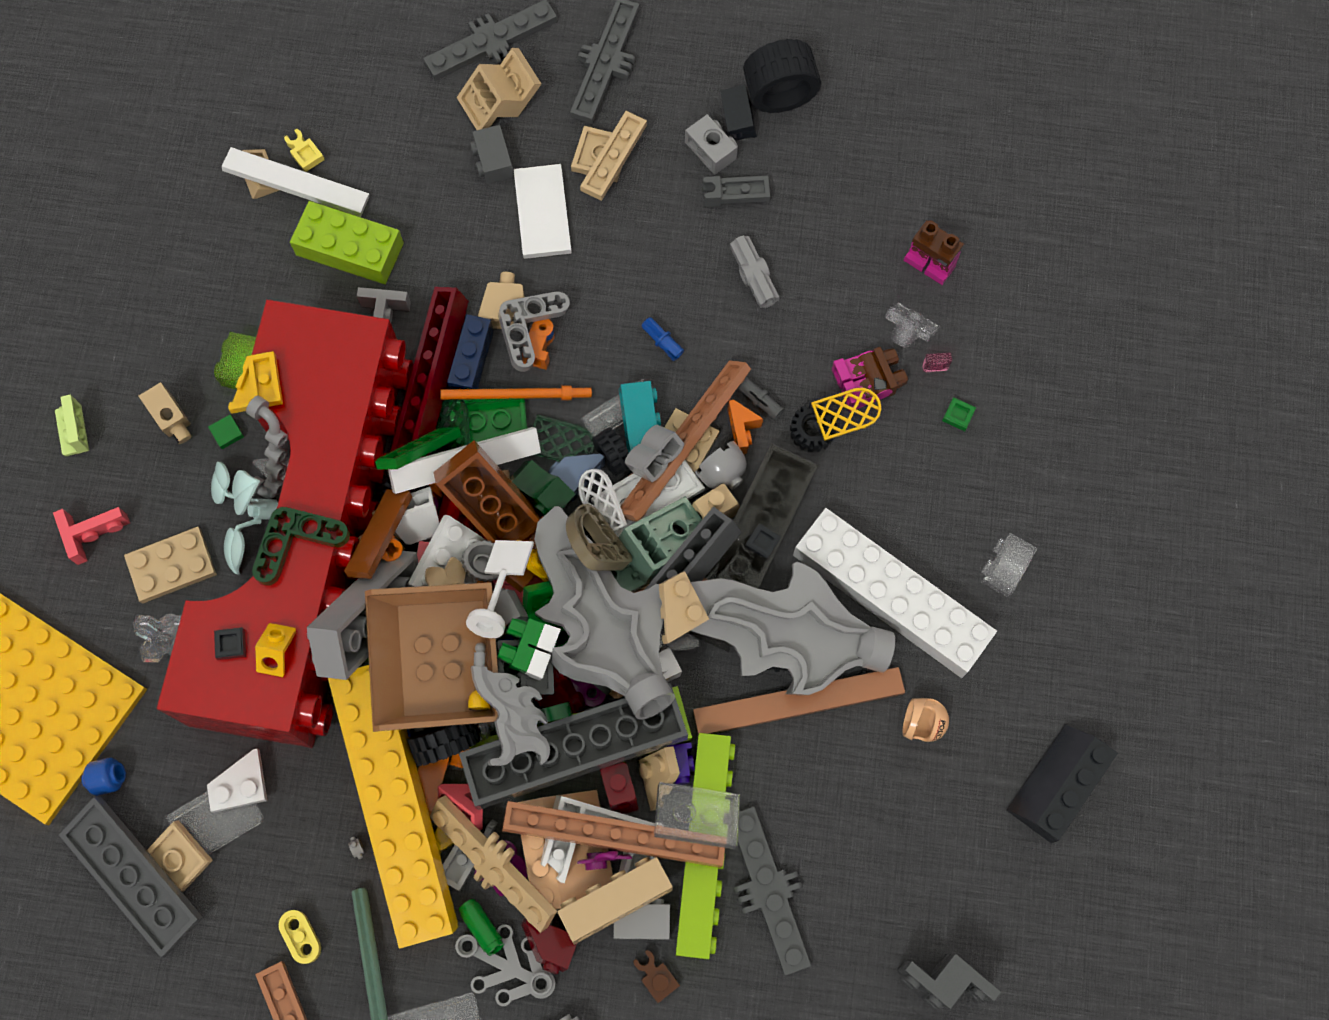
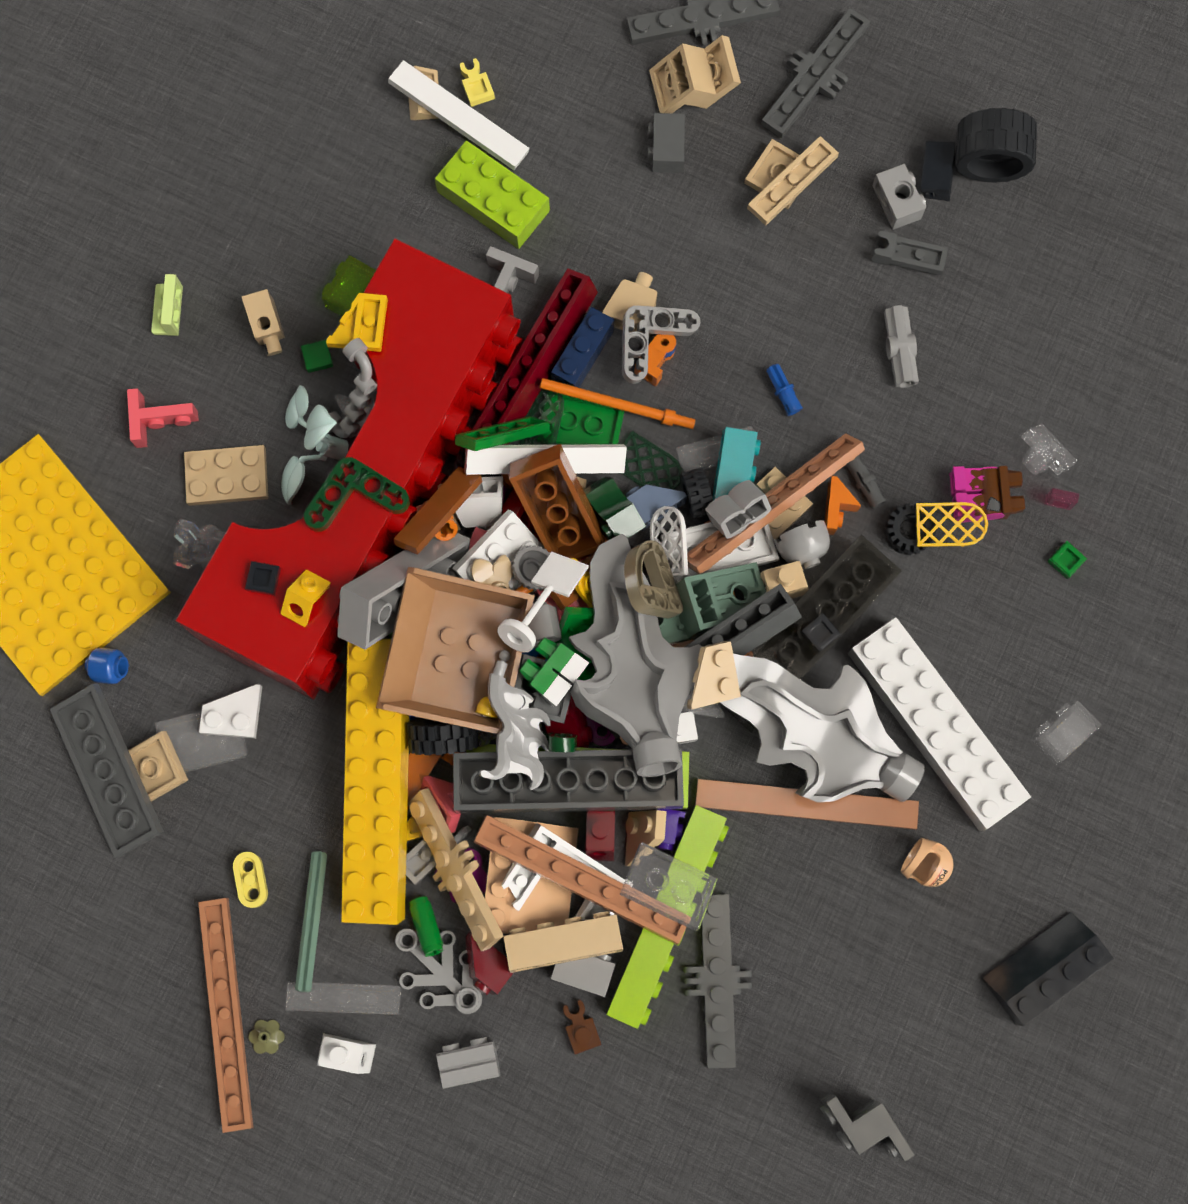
camera: 20 degrees right, 5 degrees up
light grey piece [348,837,365,859] -> none
white tile [514,164,572,259] -> none
magenta plate [577,851,632,870] -> none
reddish brown hips [903,220,964,285] -> none

